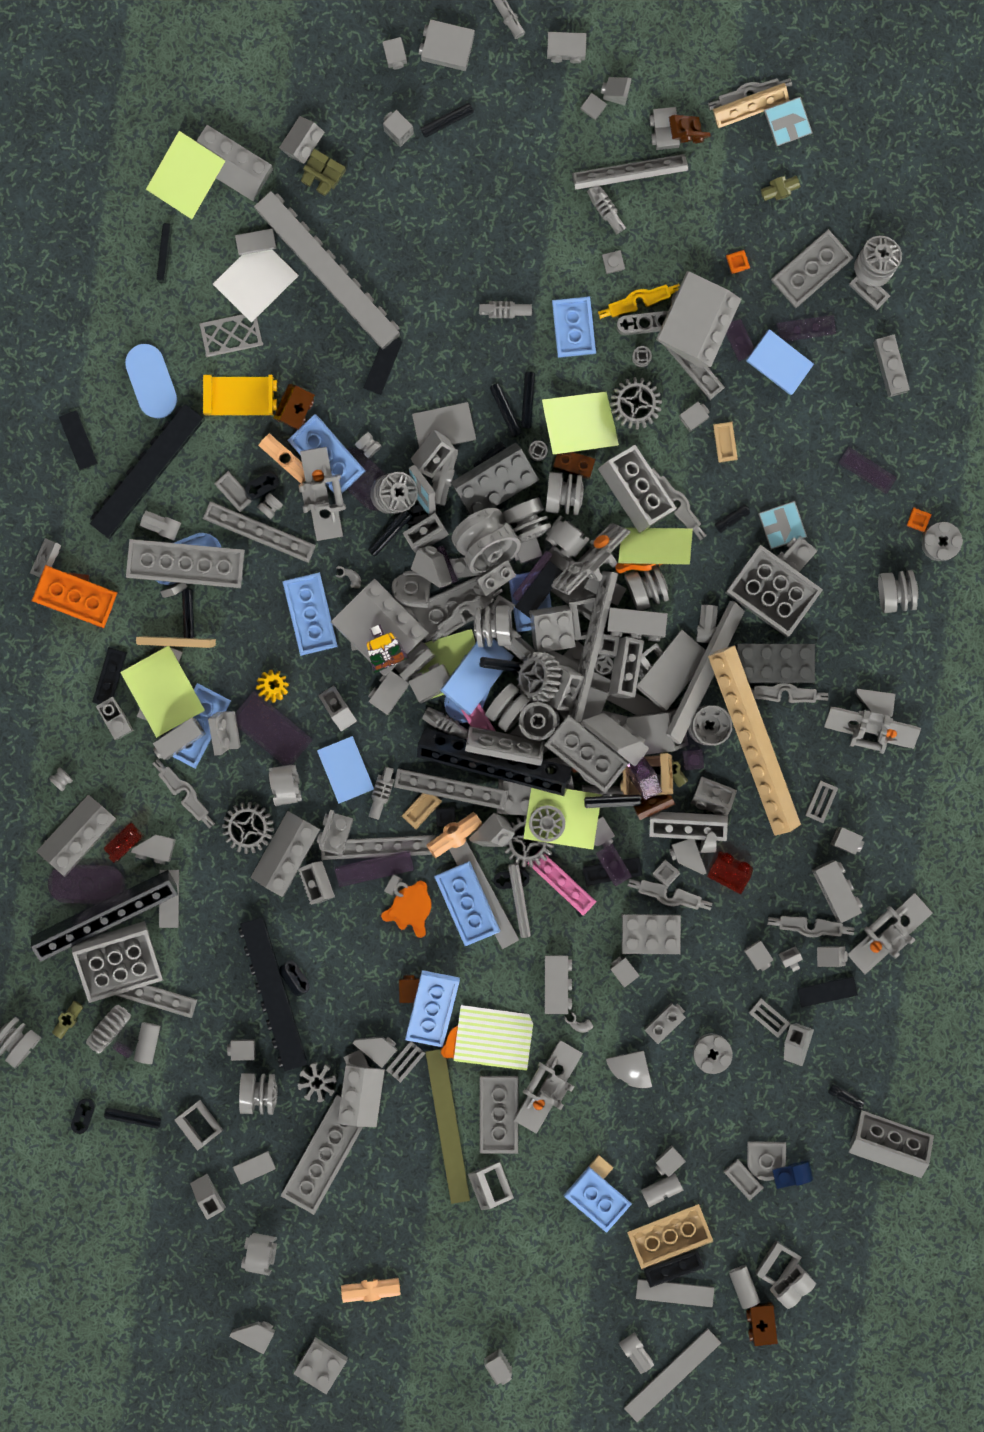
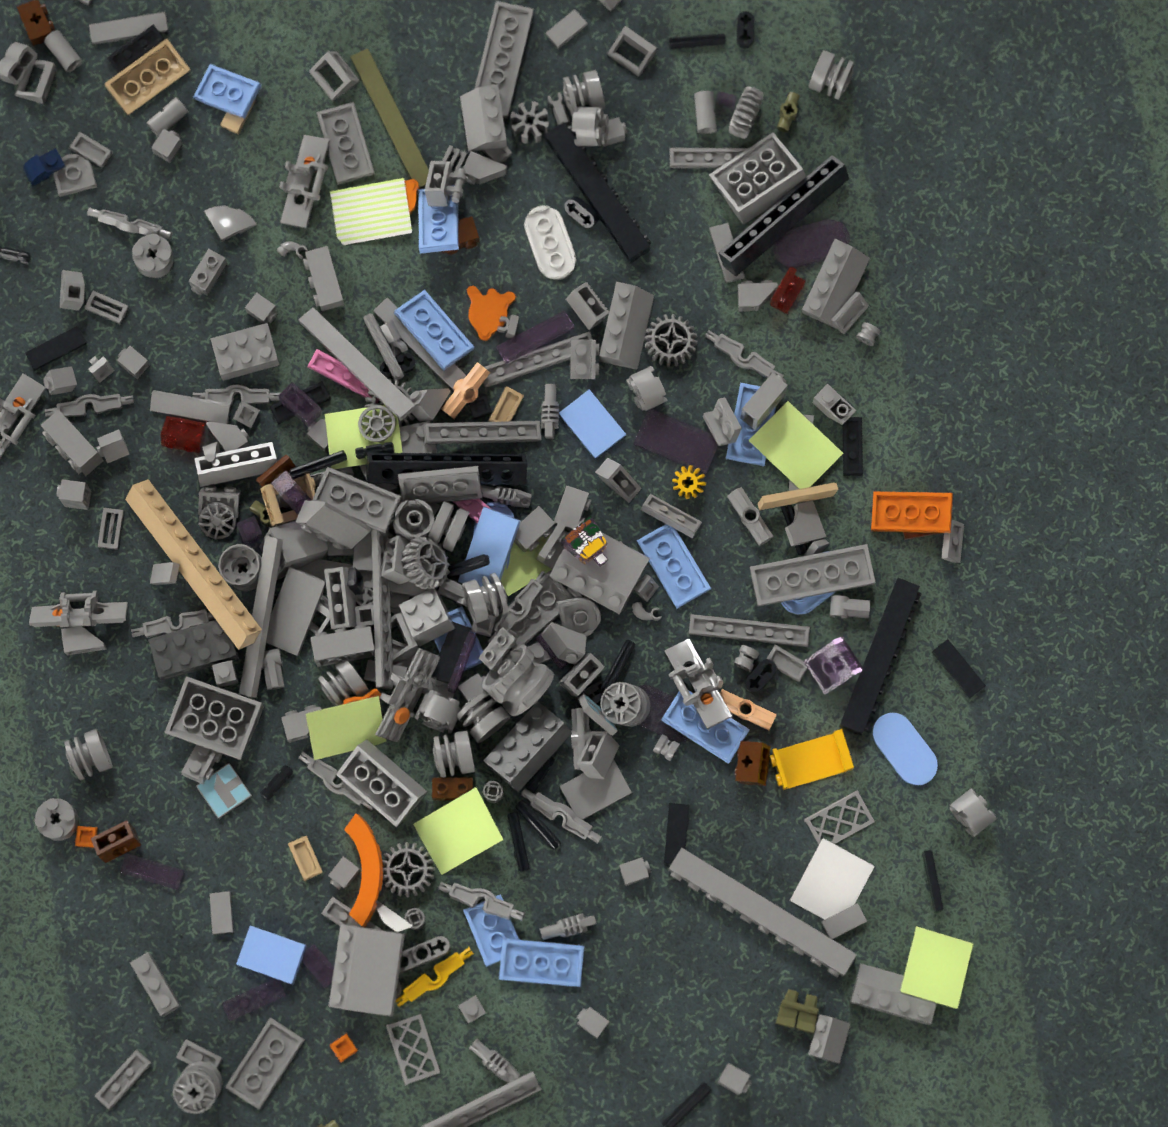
camera: 160 degrees right, 10 degrees down
none -> light grey piece [87,208,173,240]
none -> reddish brown brick [91,820,141,863]
none -> light grey tile [95,1049,152,1110]
none -> light grey brick [96,430,129,463]
none -> light grey tile [150,390,231,424]
none -> light grey tile [150,562,180,585]
none -> light grey wheel [199,503,236,539]
none -> light grey tile [210,891,234,935]
none -> light grey brick [212,660,238,688]
none -> light grey slope [281,705,322,743]
none -> light grey tile [298,308,416,421]
none -> orange tile [344,814,383,927]
none -> black tile [347,567,364,595]
none -> black axle [355,442,395,459]
none -> white sticker [376,901,413,932]
none -> light grey bar [380,320,408,356]
none -> light grey window [386,1014,440,1085]
none -> light grey brick [425,161,466,207]
none -> light grey piece [438,882,525,921]
none -> light blue tile [499,938,584,987]
none -> light grey piece [521,788,602,844]
none -> white tile [525,206,576,280]
none -> light grey bar [548,92,571,125]
none -> light grey brick [572,107,609,146]
none -> light grey brick [577,1007,609,1038]
none -> light grey brick [619,858,651,886]
none -> light grey plate [634,574,659,602]
none -> light grey tile [641,494,702,538]
none -> light grey piece [727,487,774,546]
none -> light grey tile [785,500,826,547]
none -> clear purple brick [803,636,864,695]
none -> light grey tile [831,292,869,334]
none -> light grey brick [949,789,997,837]

